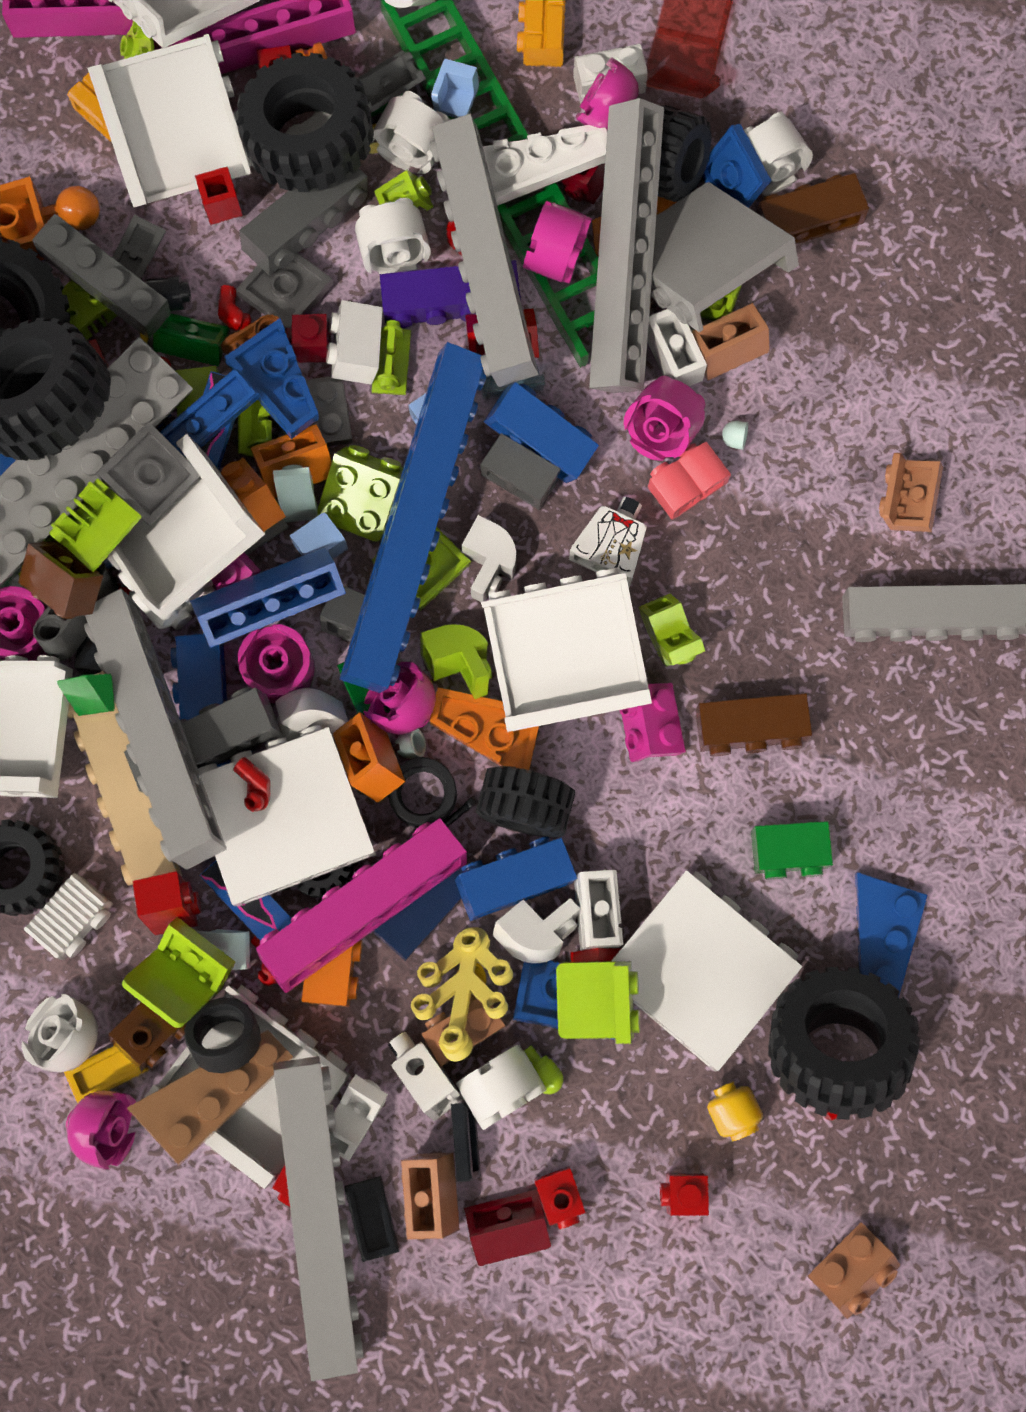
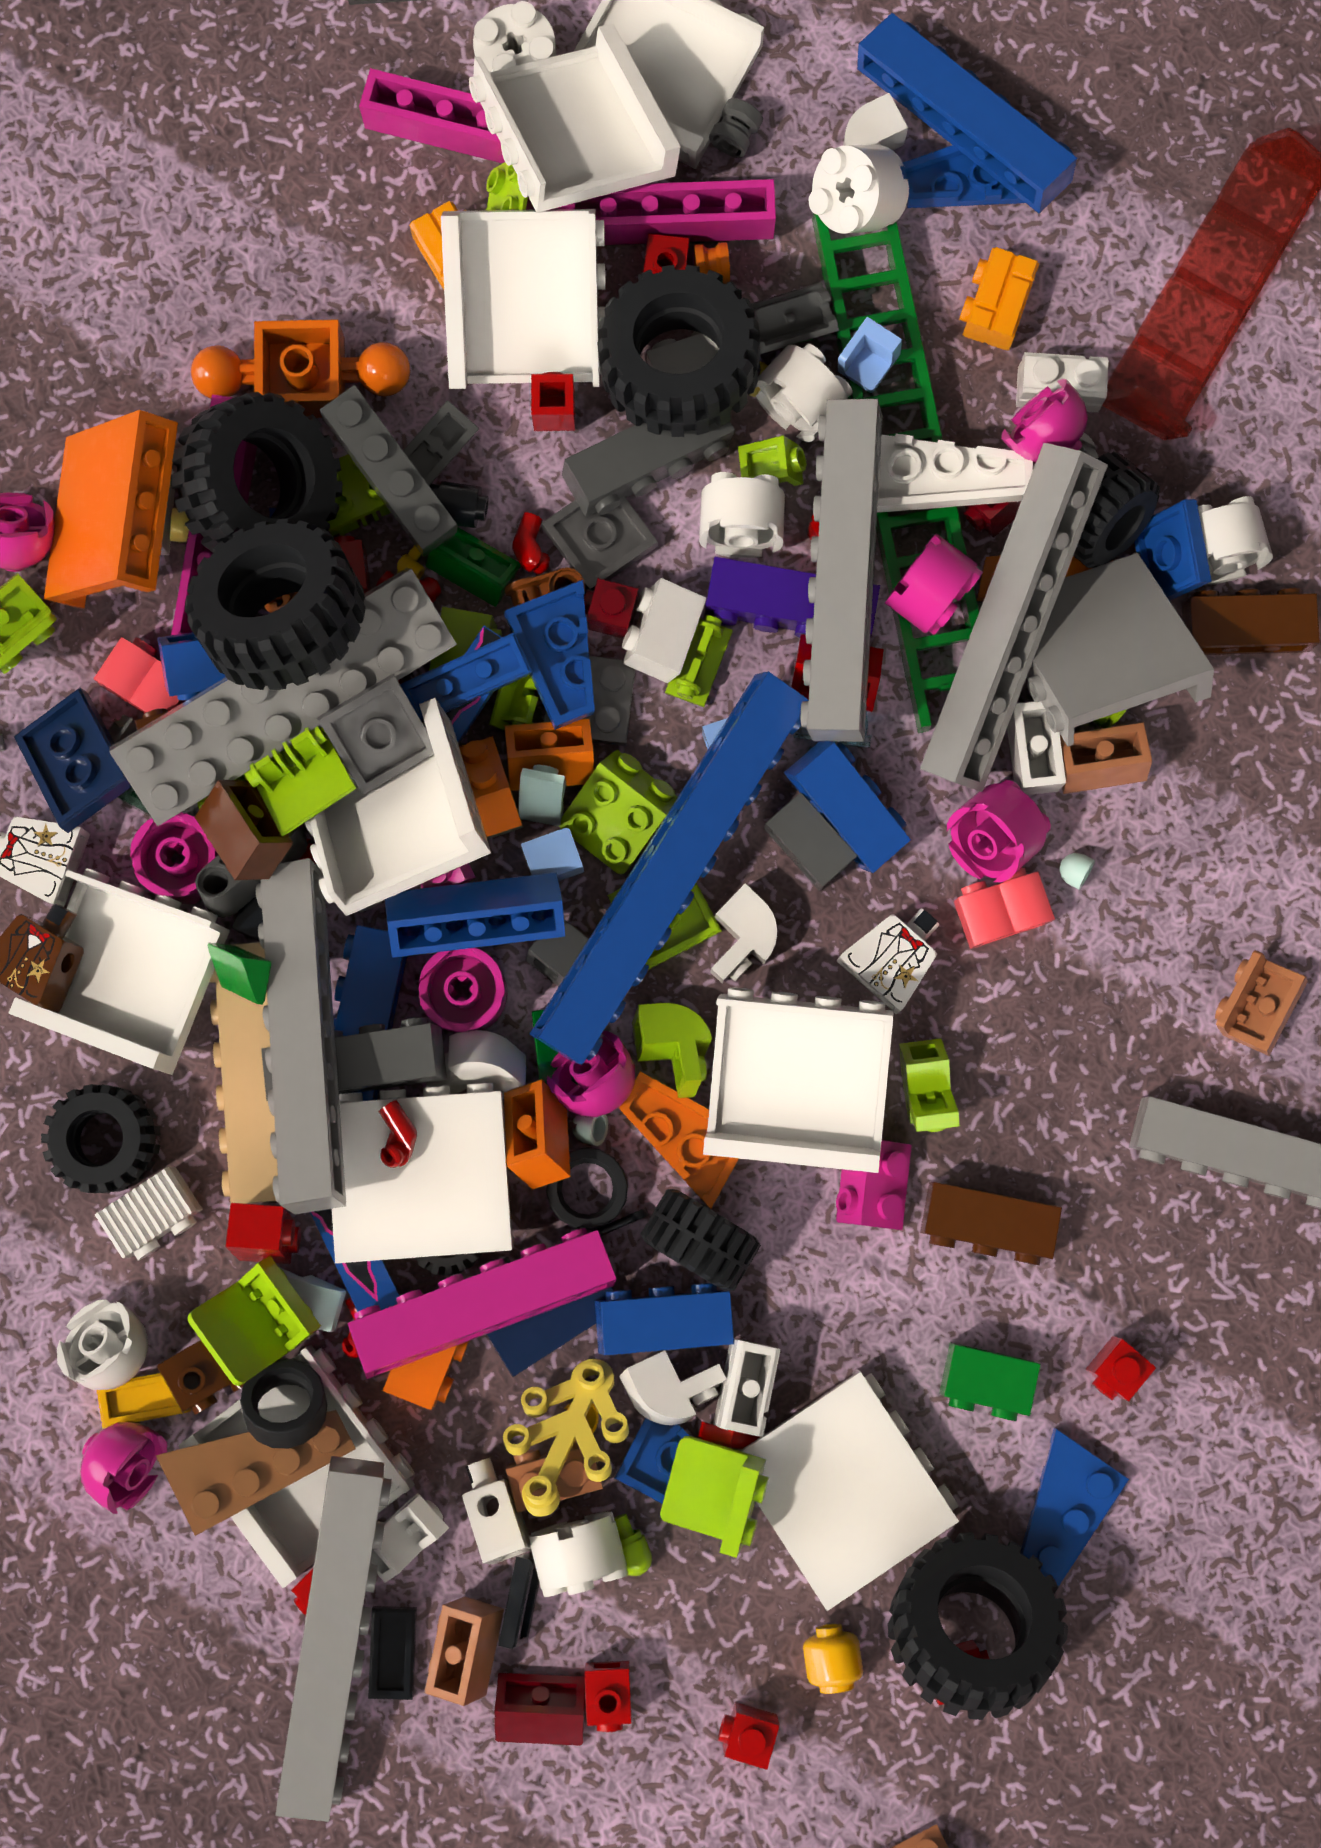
camera: 15 degrees right, 5 degrees up
none -> red brick [1086,1336,1156,1402]

